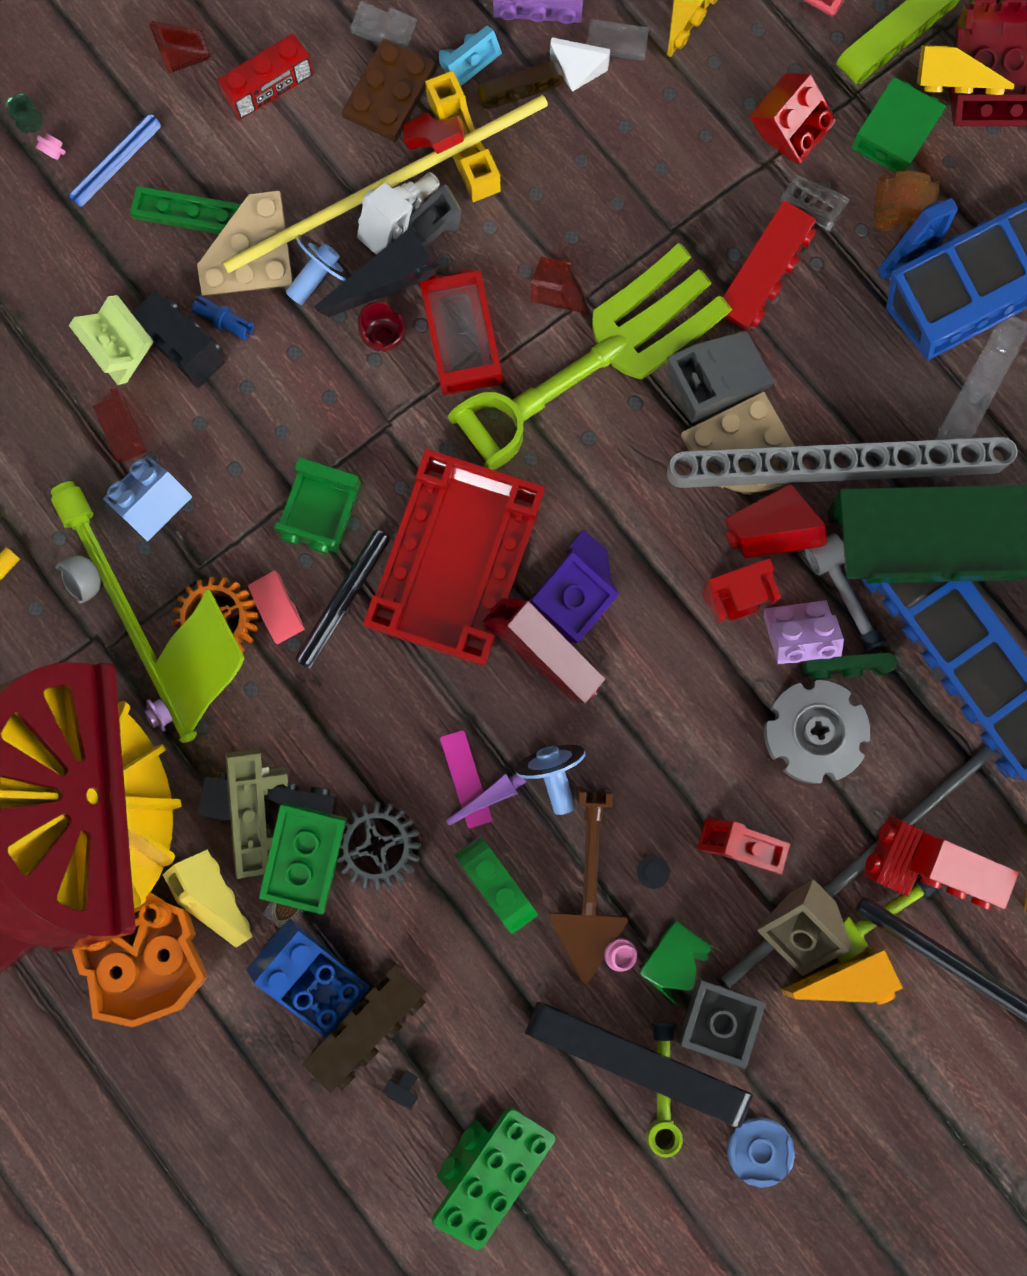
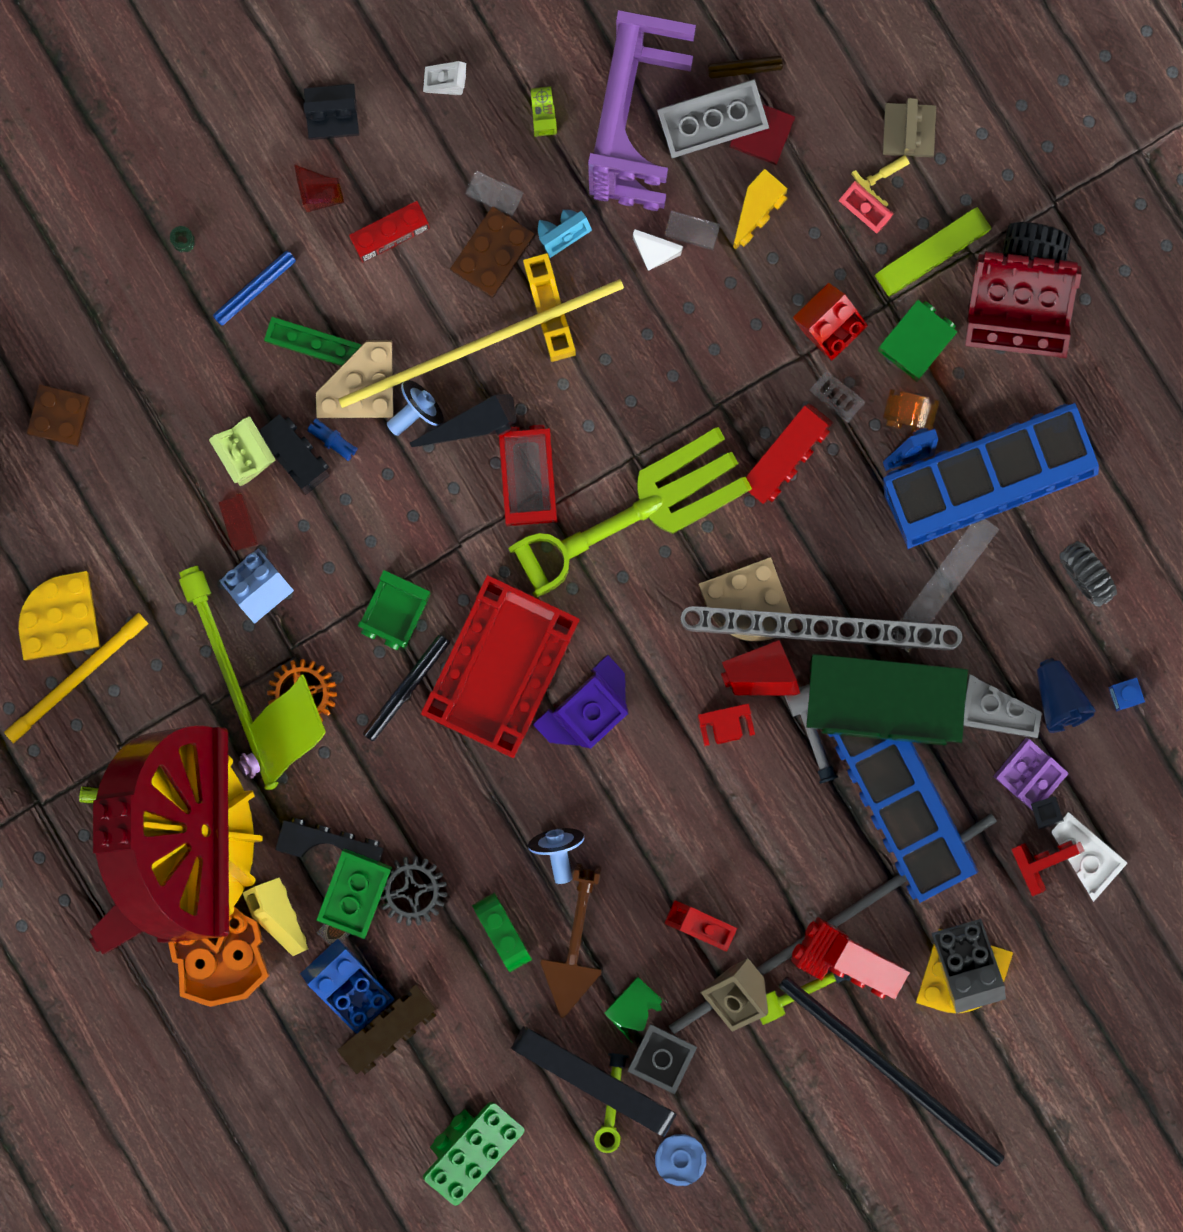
camera: 10 degrees right, 5 degrees up
bright pink plate [35,133,66,161] -> none
light grey hair [55,555,101,603] -> none
olive hinge [225,748,288,879] -> none
coral slope [248,570,305,645] -> none
white brick [357,172,440,255] -> none
dark red hair [358,301,405,352] -> none
black tile [382,1070,418,1111] -> none
red tile [403,112,464,154] -> none
dark grey slope [407,185,462,243] -> none
dark pink sticker [440,730,492,828] -> none
medium lavender piece [446,773,526,825] -> none
dark brown beam [477,61,564,109] -> none
slope [482,598,605,703] -> none
clear red slope [531,257,590,315] -> none
bright pink plate [604,938,637,972] -> none
black plate [637,856,670,889] -> none
dark grey slope [664,331,775,423] -> none
lavender plate [763,600,844,664] -> none
light grey piece [764,680,870,784] -> none
light orange slope [781,948,903,1005] -> none
dark green plate [800,653,897,680] -> none
yellow slope [917,45,1014,95] -> none

